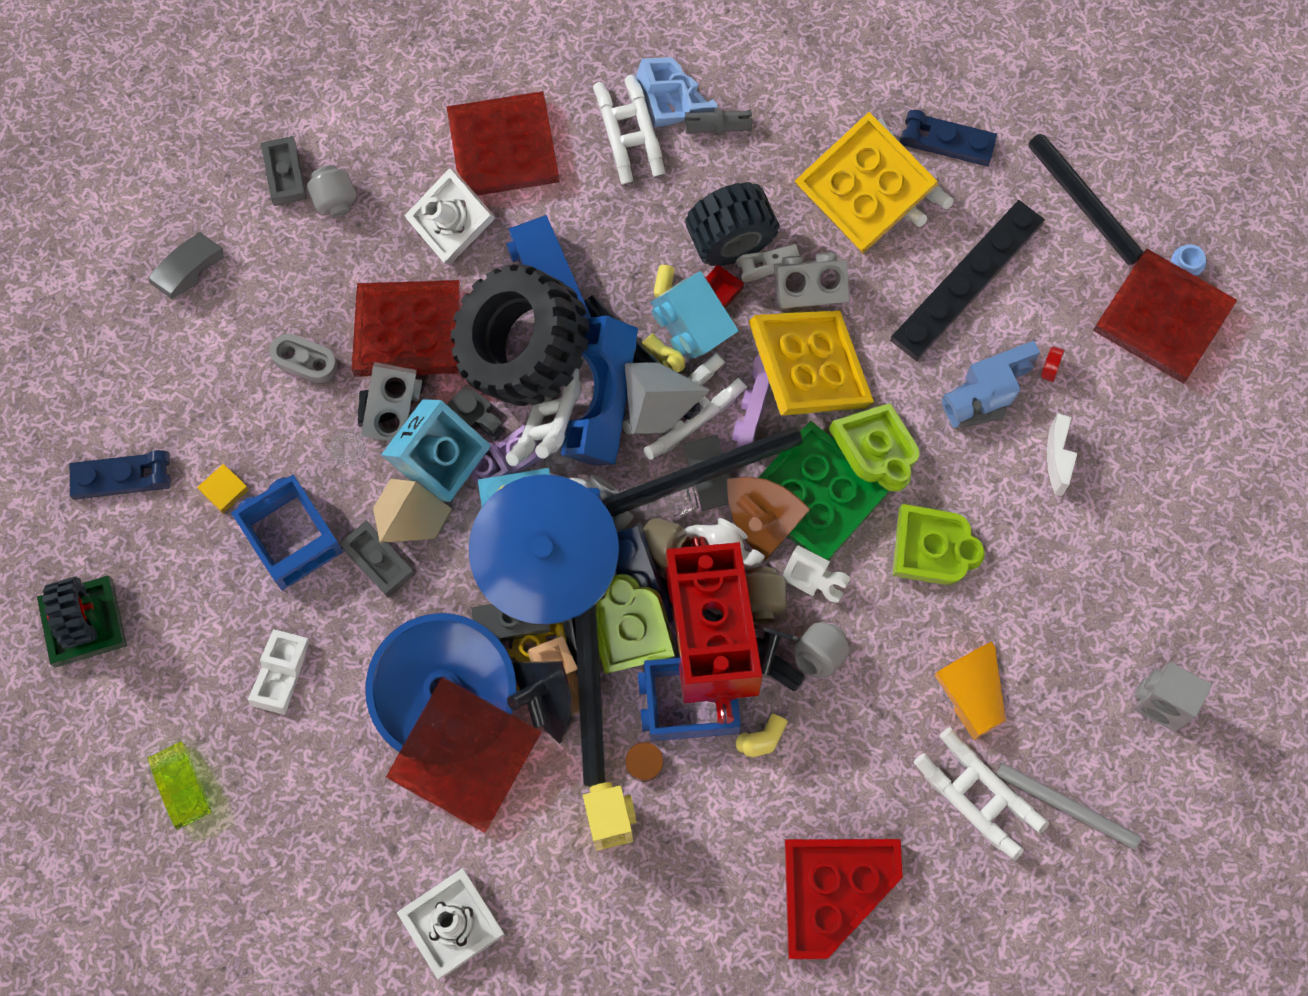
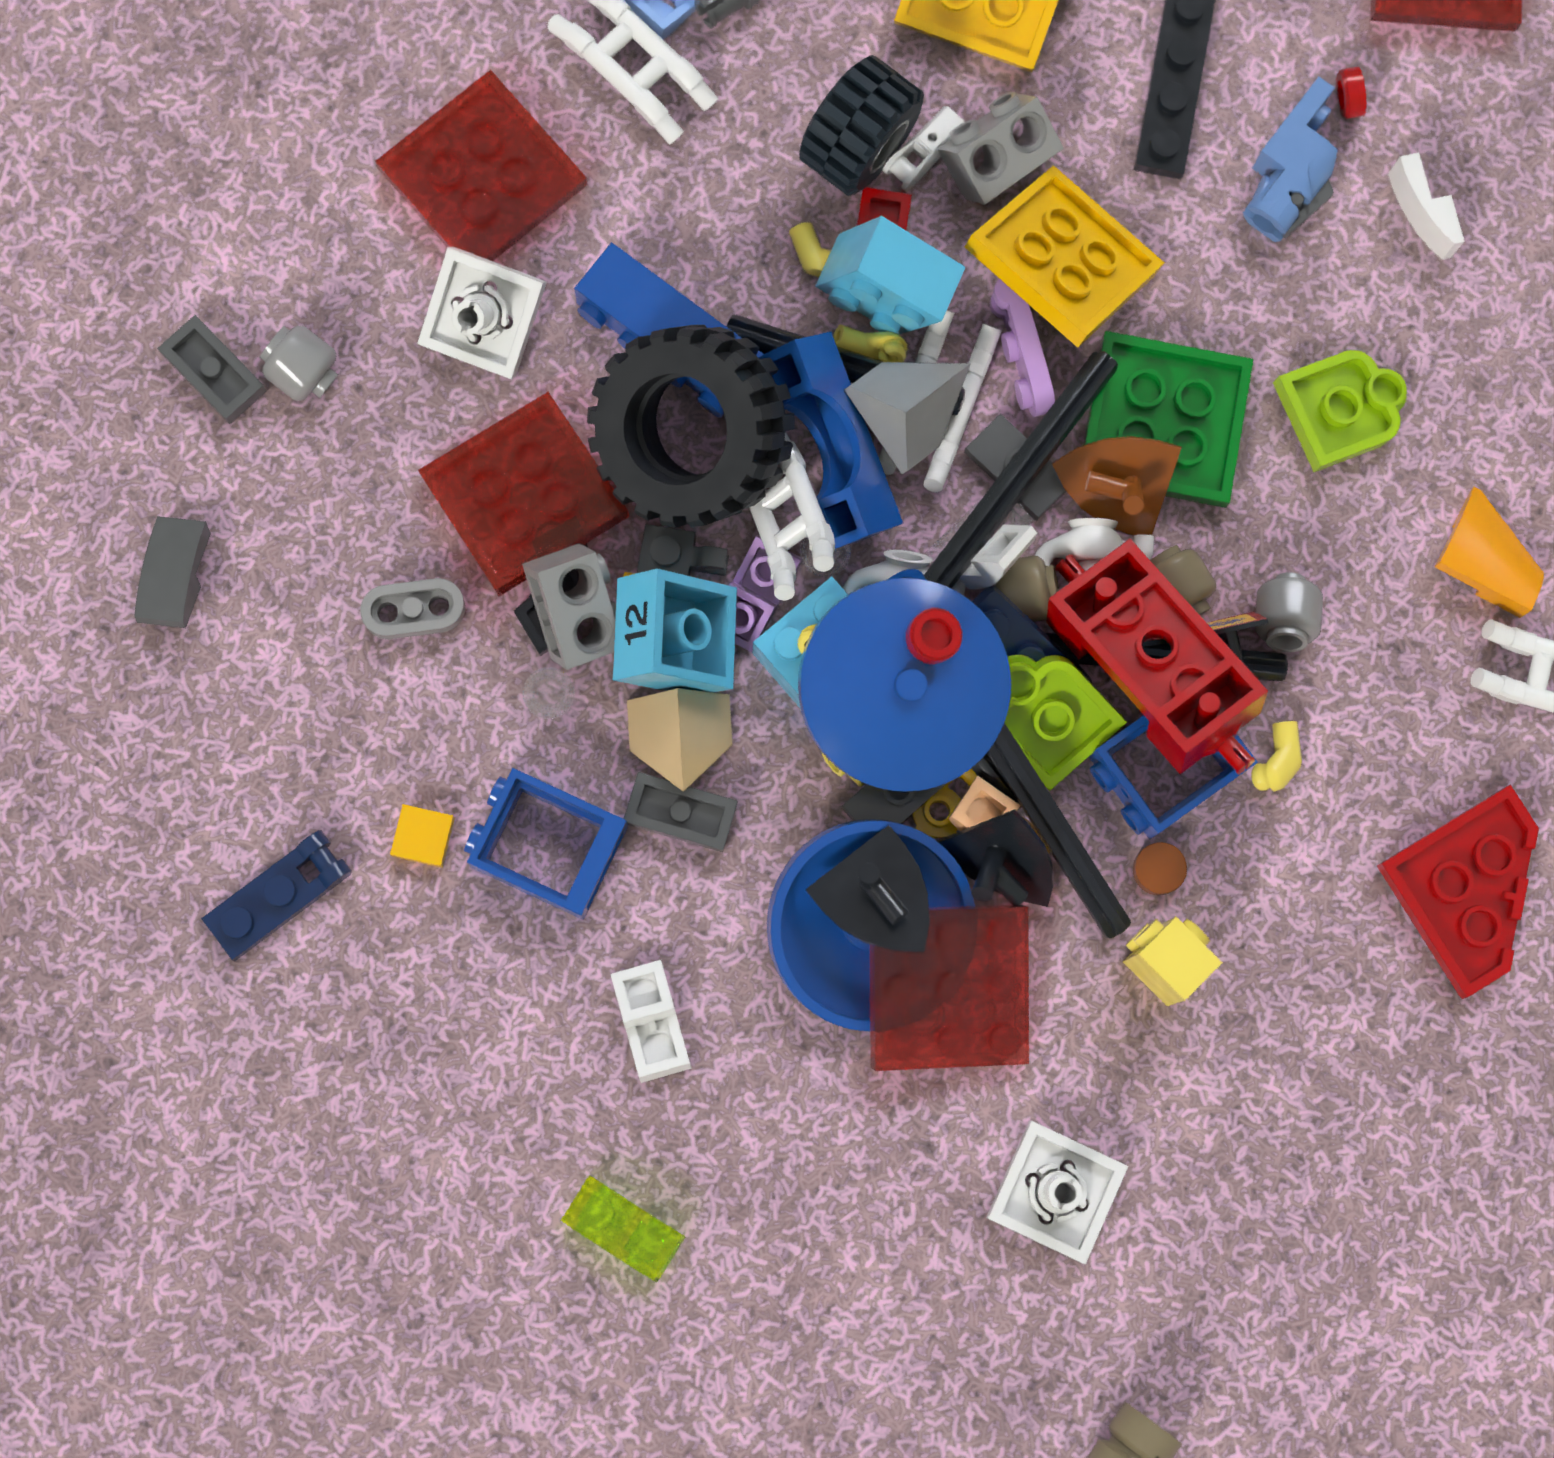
camera: 40 degrees left, 10 degrees up
plate [37,576,127,668] -> none
white plate [782,545,851,603] -> none
lime plate [828,403,919,492] -> none
none -> black shield [805,825,930,953]
none -> red tile [906,608,962,664]
none -> white slope [960,525,1037,589]

